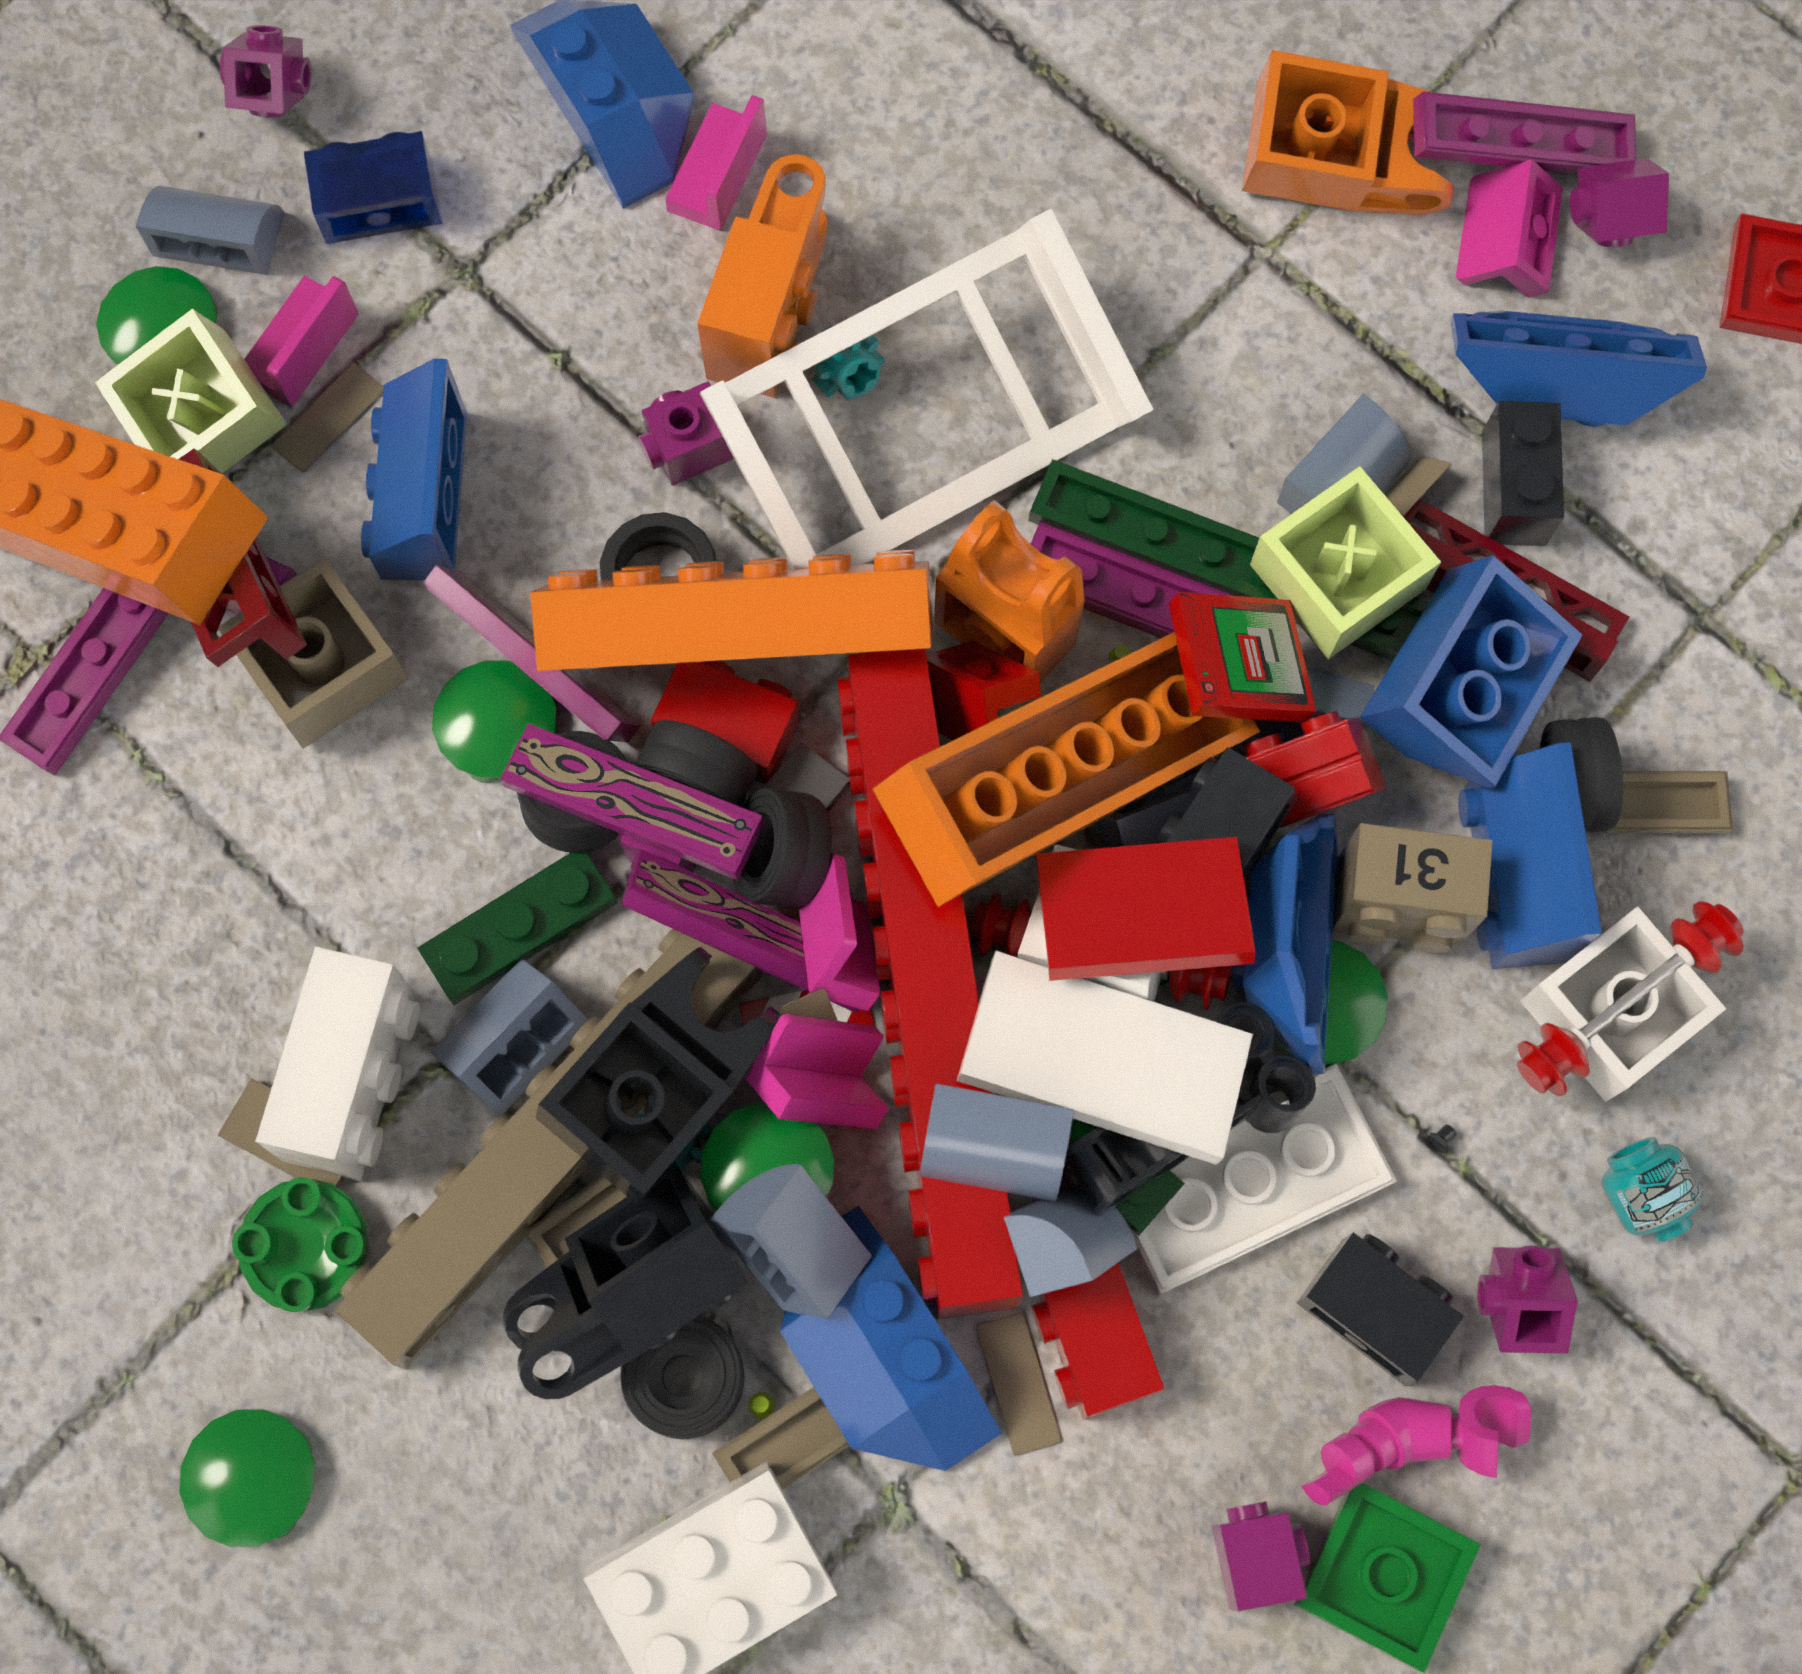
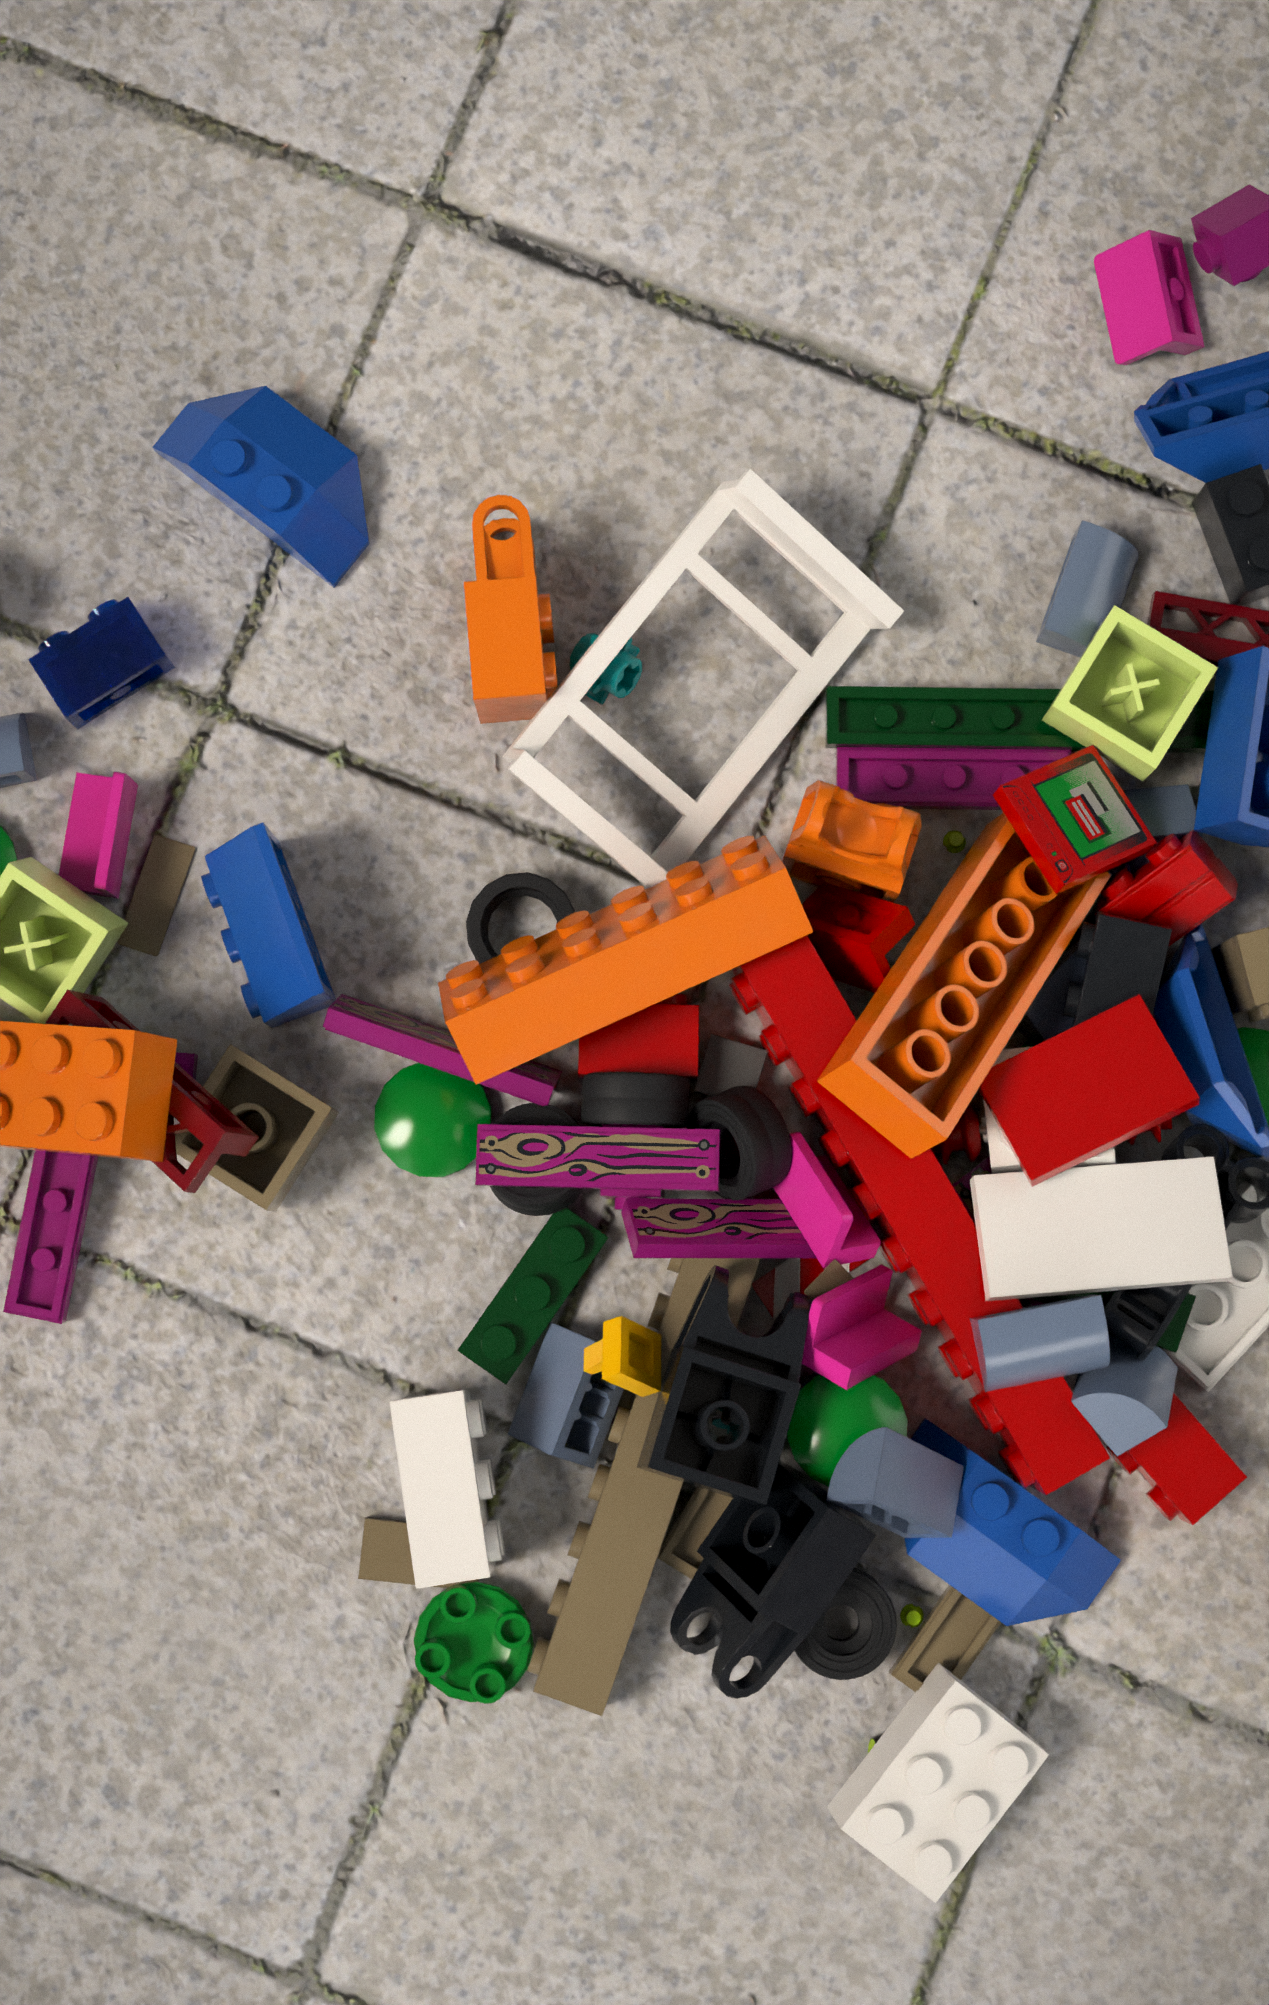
camera: 20 degrees left, 10 degrees up
green dish [179,1409,315,1547] -> none
magenta brick [638,381,734,486] -> none
dark pink panel [665,95,767,231] -> none
dark tan sticker [976,1312,1061,1456] -> none
orange brick [1242,50,1454,215] -> none
dark tan sticker [1384,456,1452,516] -> none
magenta tile [1413,91,1637,174] -> none
none -> yellow tile [583,1316,661,1397]

